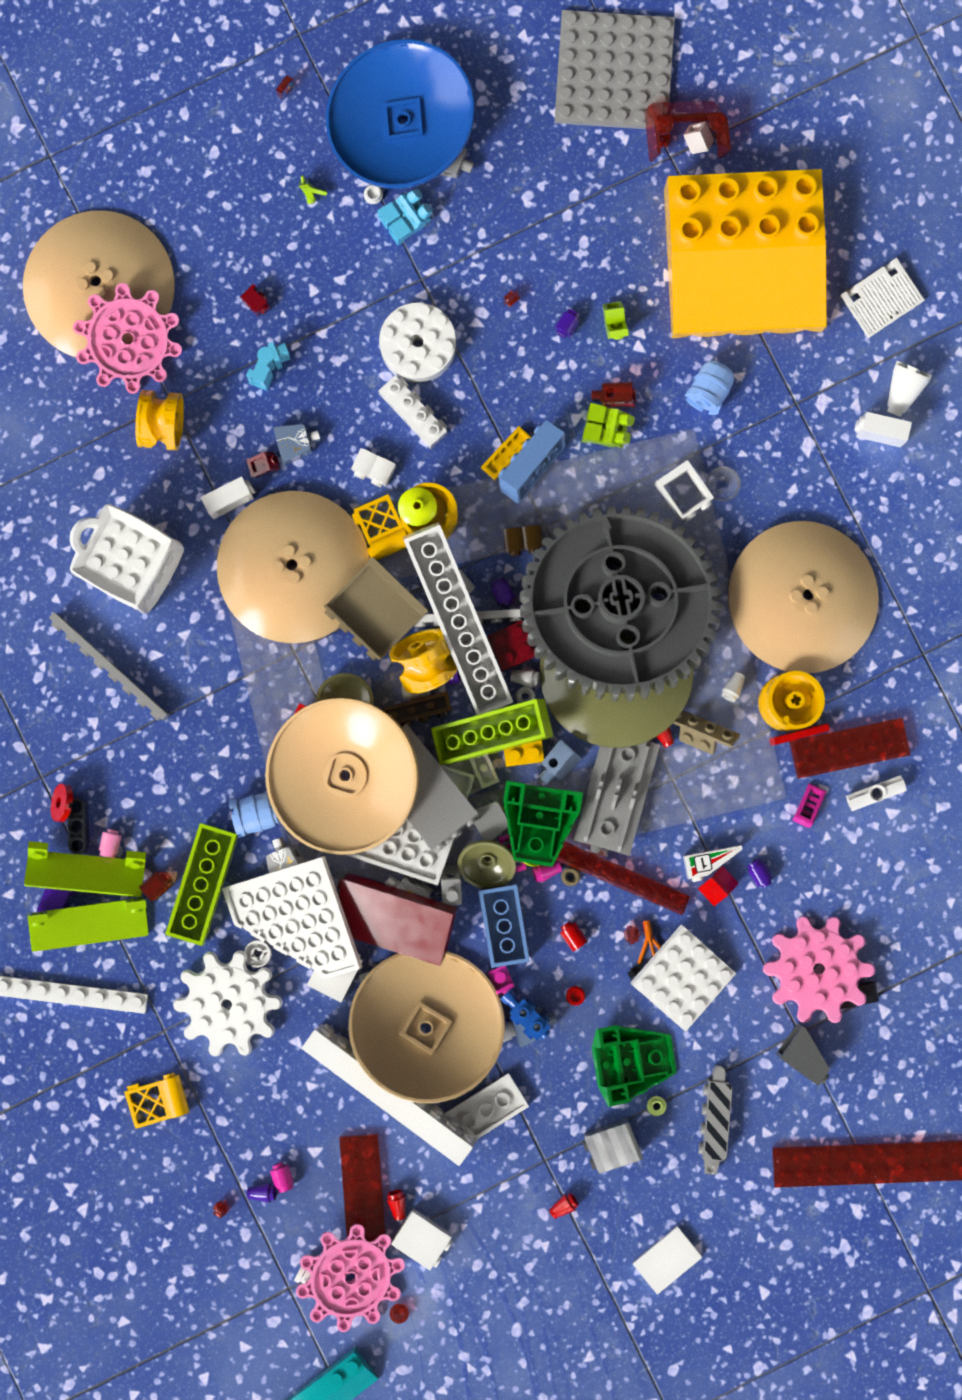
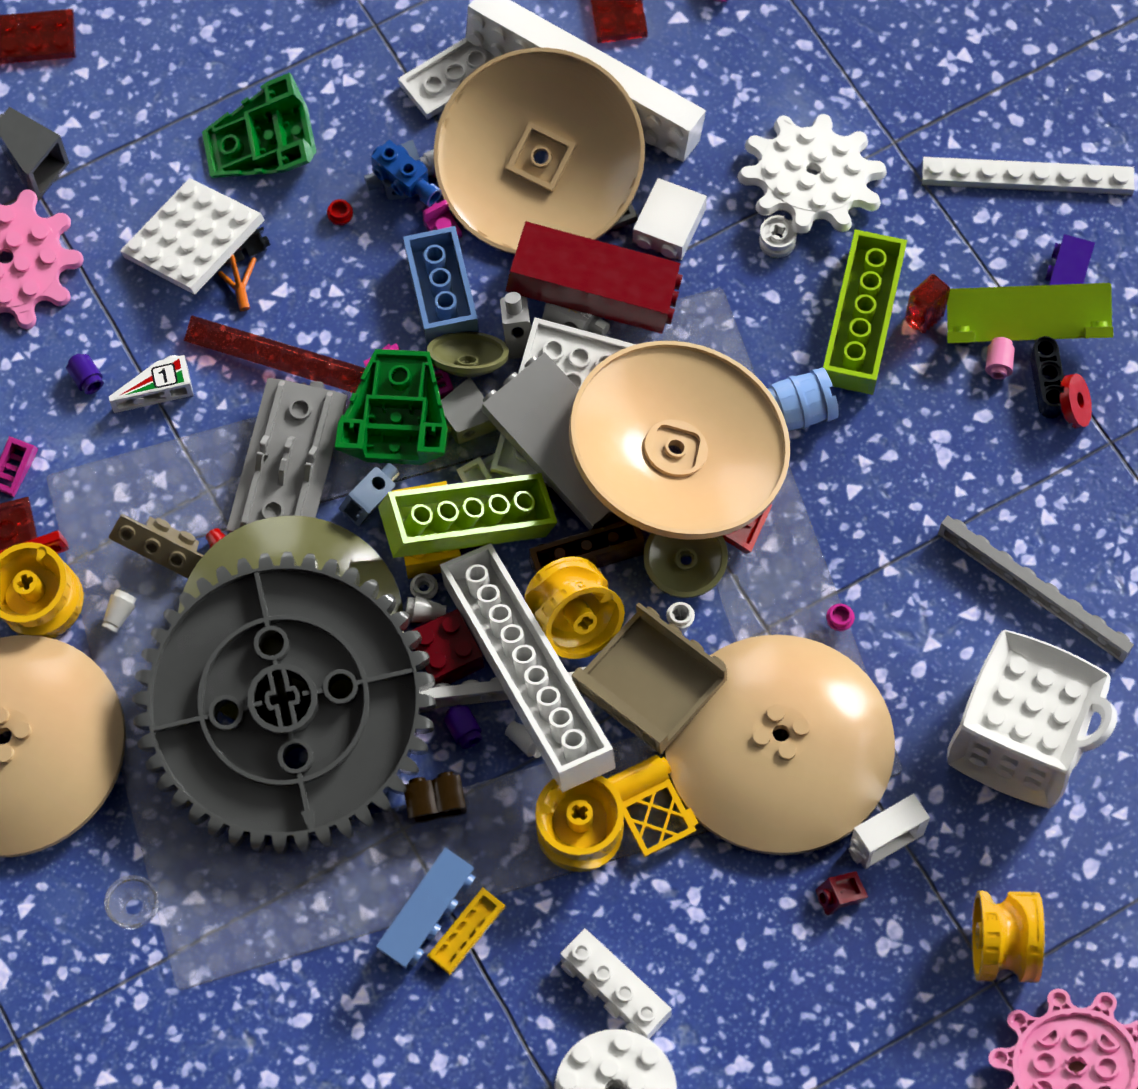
camera: 175 degrees right, 20 degrees down
lime bracket [27,897,149,952] -> none
yellow piece [124,1072,190,1129] -> none
white plate [222,856,362,978] -> none
medium azure hips [246,342,290,391] -> none
light grey torso [266,837,306,873] -> none
sand blue torso [273,424,321,465] -> none
white brick [351,448,396,488] -> none
neon yellow dish [398,487,437,526] -> none
red brick [560,921,588,952] -> none
dark tan plate [561,867,580,886] -> none
lime hips [581,403,635,448] -> none
slope [582,1117,643,1174] -> none
clear red torso [591,382,636,408] -> none
clear red plate [624,925,639,945] -> none
yellowish green plate [647,1096,666,1116] -> none
white window [655,460,714,522] -> none
light blue piece [685,361,734,415] -> none
red piece [698,866,739,906] -> none
light grey hinge [698,1064,732,1175] -> none
none -> white cone [666,602,695,635]
none -> dark pink plate [826,604,855,631]

